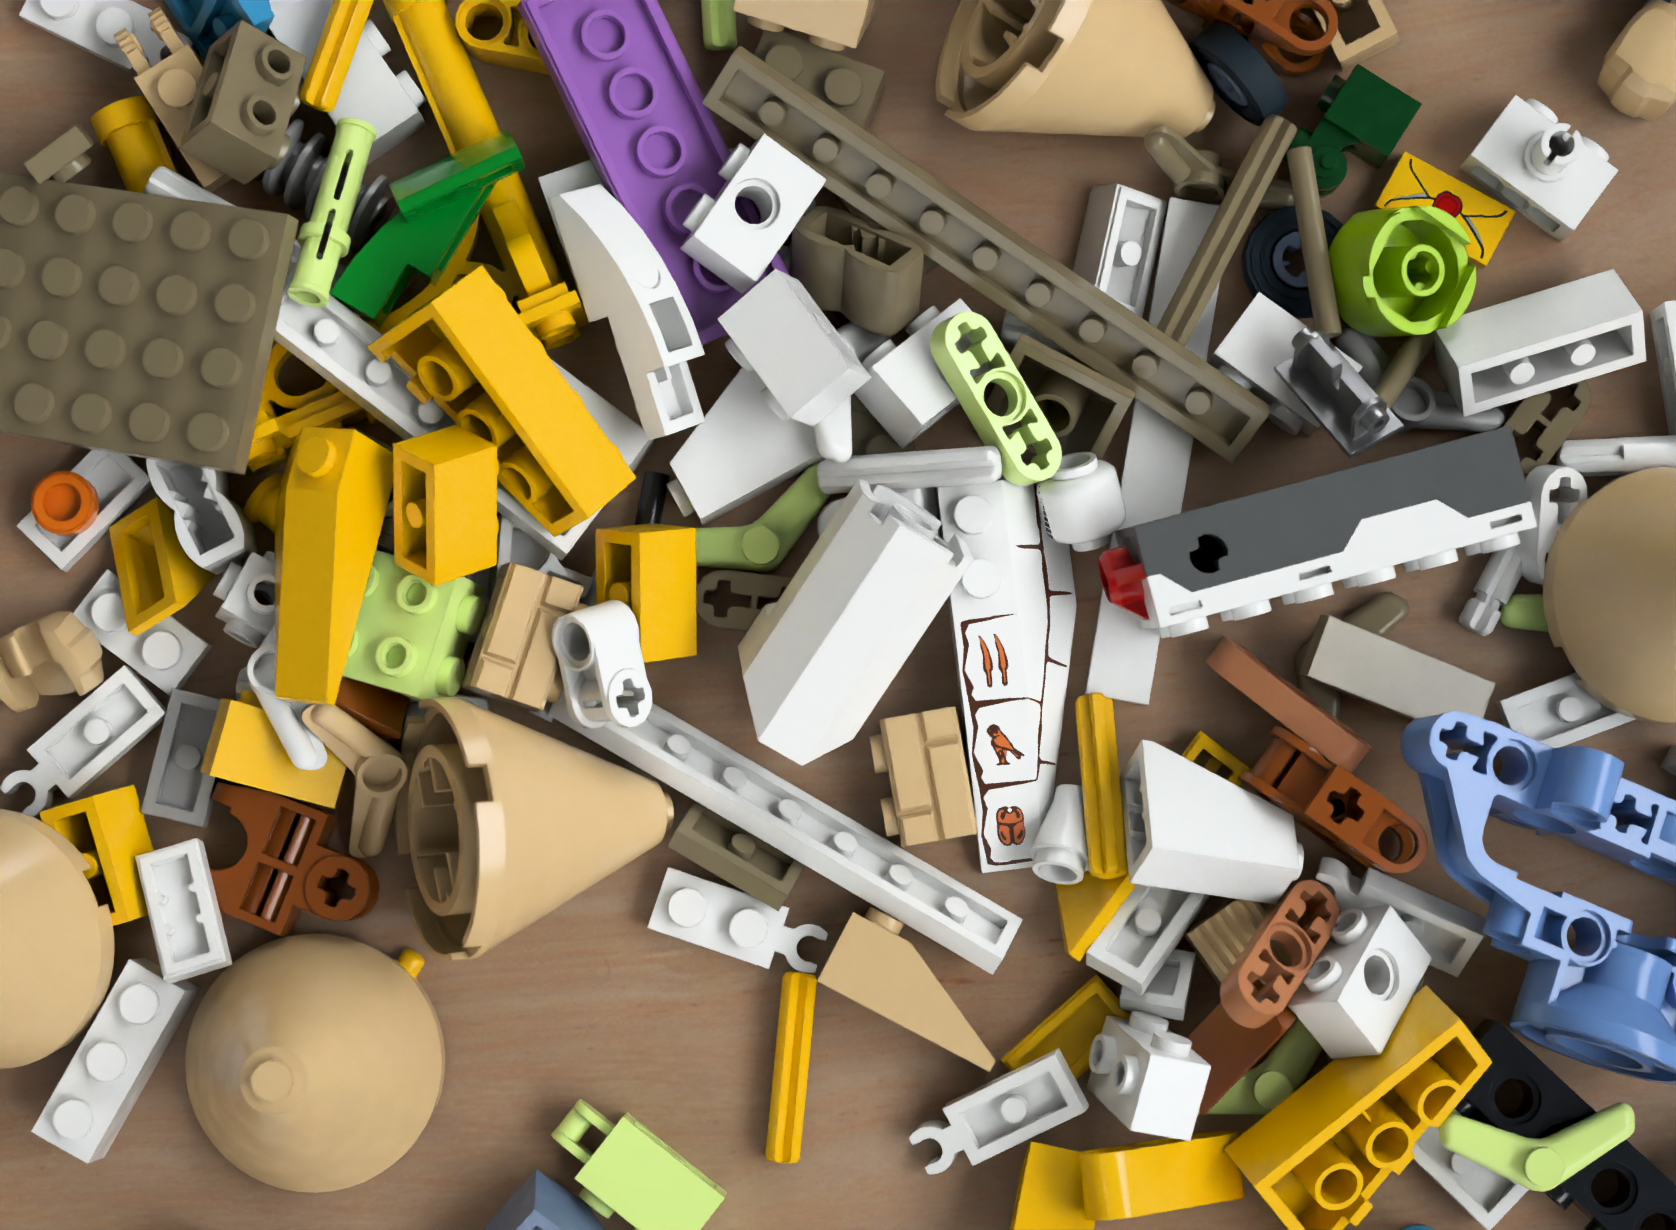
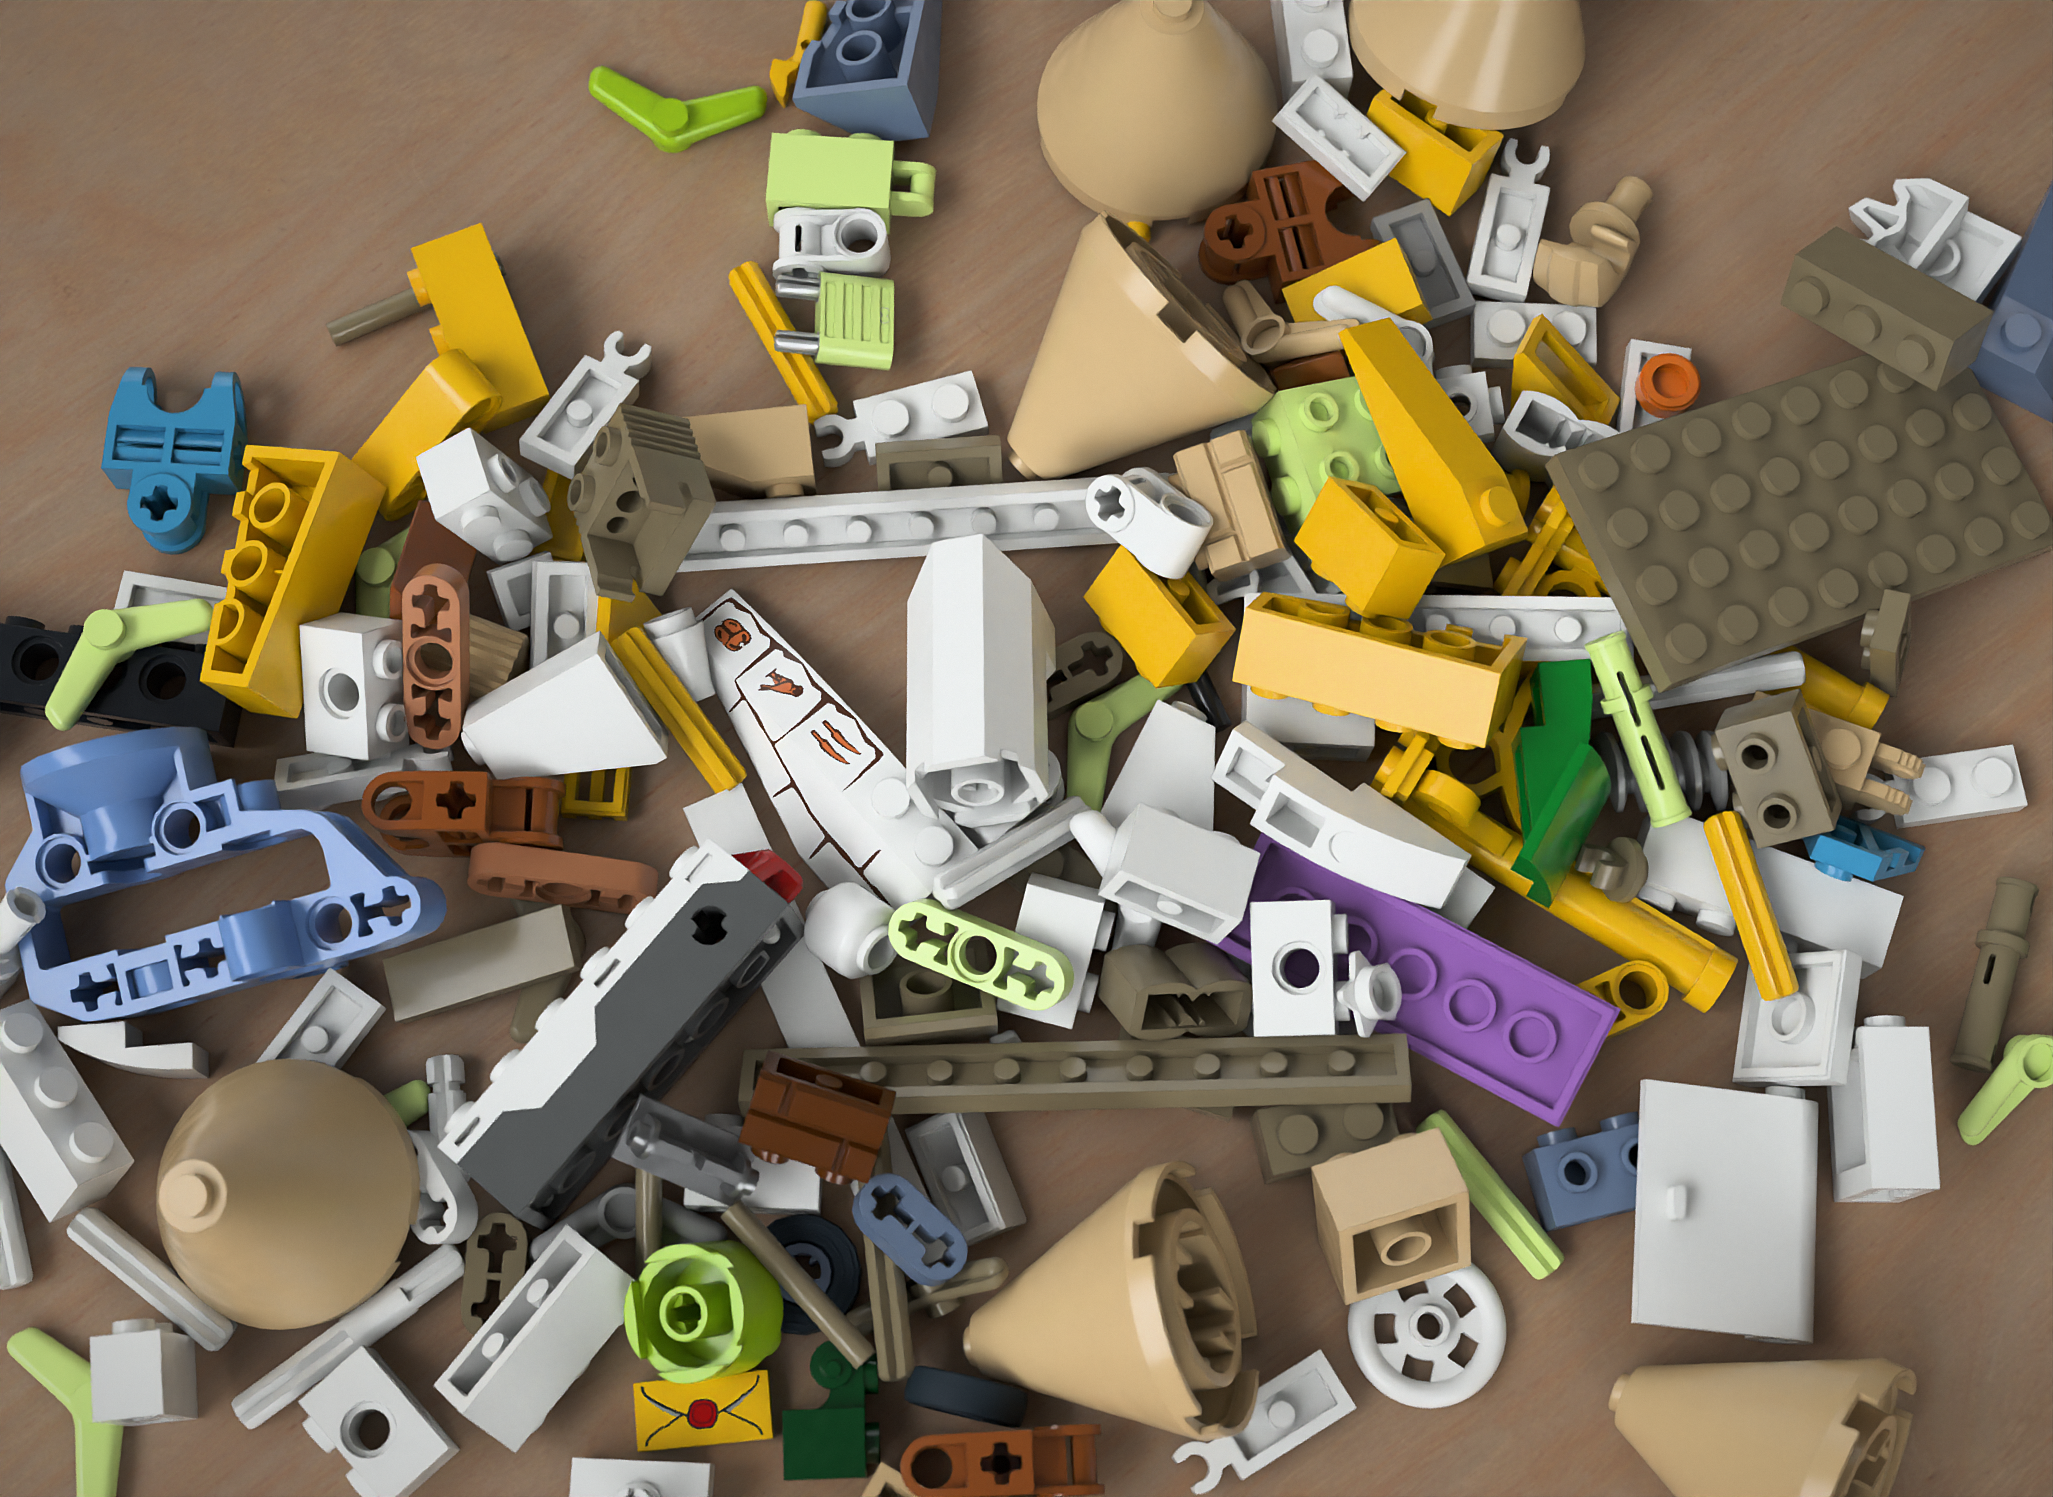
camera: 140 degrees right, 10 degrees down
tan brick [869,706,978,848] -> none
none -> dark tan piece [567,403,716,603]
none -> reddish brown brick [738,1050,897,1185]
none -> white piece [773,207,891,280]
none -> yellowish green piece [774,272,894,371]
none -> sand blue beam [852,1173,968,1287]
none -> white plate [1337,950,1402,1038]
none -> dark tan plate [1574,837,1649,903]

